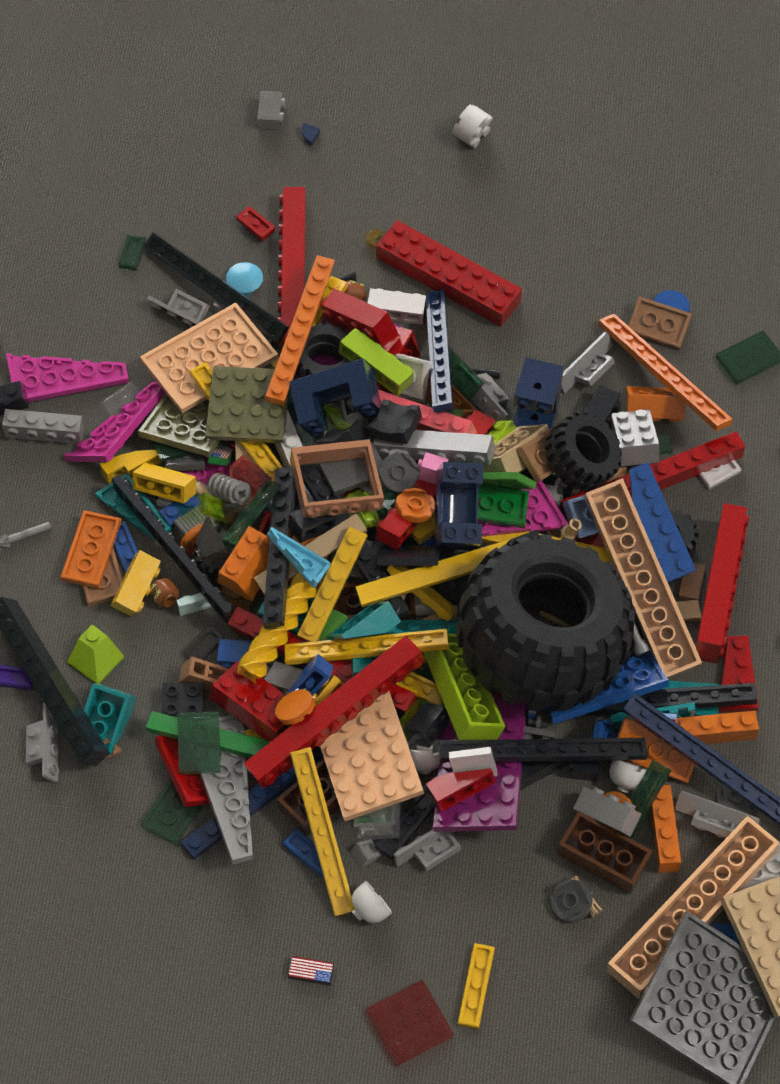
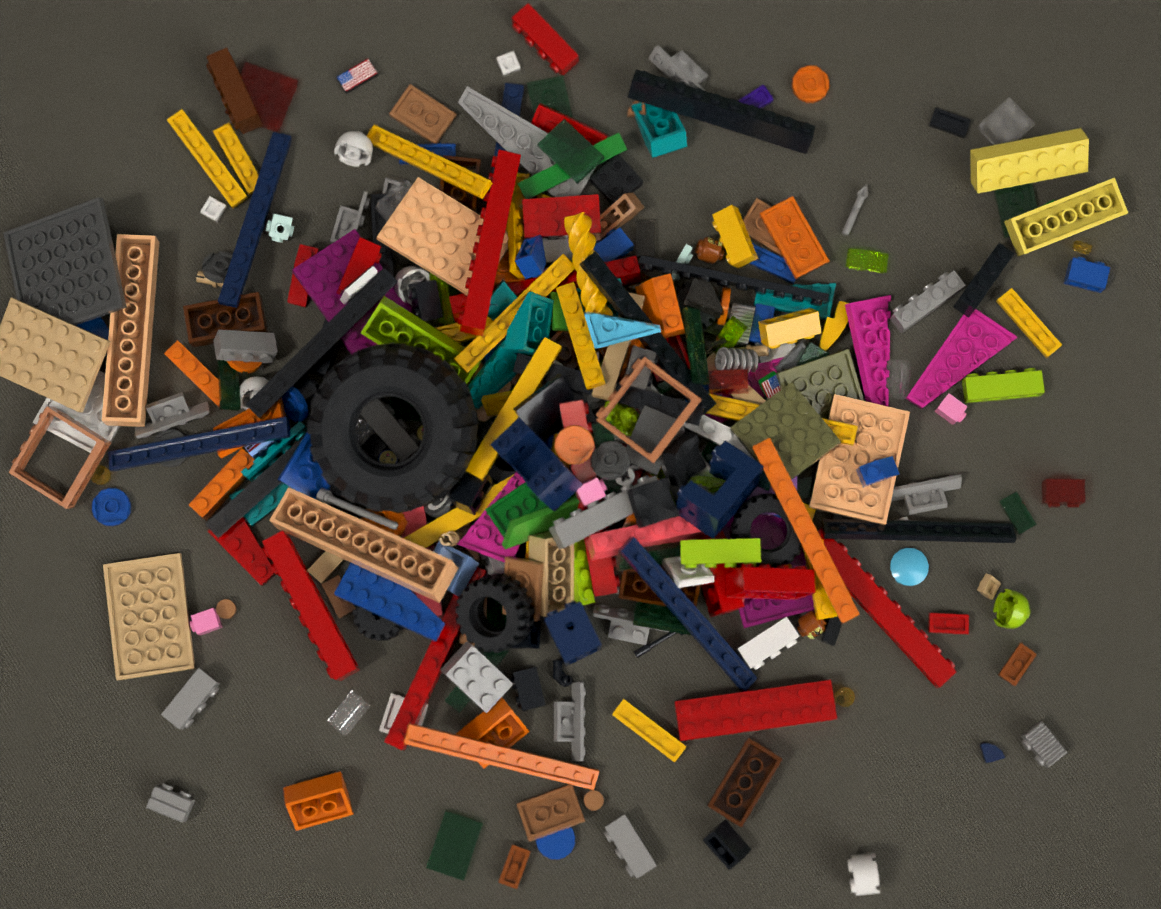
camera: 140 degrees right, 20 degrees up
lime slope [67,625,124,684] -> none
orange tile [275,689,315,725] -> none
none -> yellow plate [167,109,248,209]
none -> white tile [200,196,227,223]
none -> reddish brown brick [206,47,263,134]
none -> dark blue plate [218,132,292,308]
none -> light aqua brick [266,213,294,243]
none -> red slope [287,244,320,308]
none -> clear slope [327,691,370,736]
none -> medium nougat tile [389,84,457,144]
none -> white tile [496,51,521,76]
none -> dark orange plate [498,844,531,889]
none -> red brick [512,3,579,76]
none -> black arm [553,660,573,687]
none -> medium nougat tile [584,790,604,811]
none -> light grey brick [603,814,657,879]
none -> yellow plate [612,699,686,763]
none -> black brick [703,820,752,870]
none -> reddish brown brick [706,738,782,828]
none -> clear neon green slope [846,248,888,274]
none -> blue slope [856,456,899,488]
none -> bright pink brick [934,393,967,425]
none -> lime brick [962,368,1045,403]
none -> tan plate [977,573,1001,600]
none -> lime cylinder [993,589,1030,629]
none -> dark orange plate [998,643,1037,686]
none -> clear red brick [1042,479,1085,508]

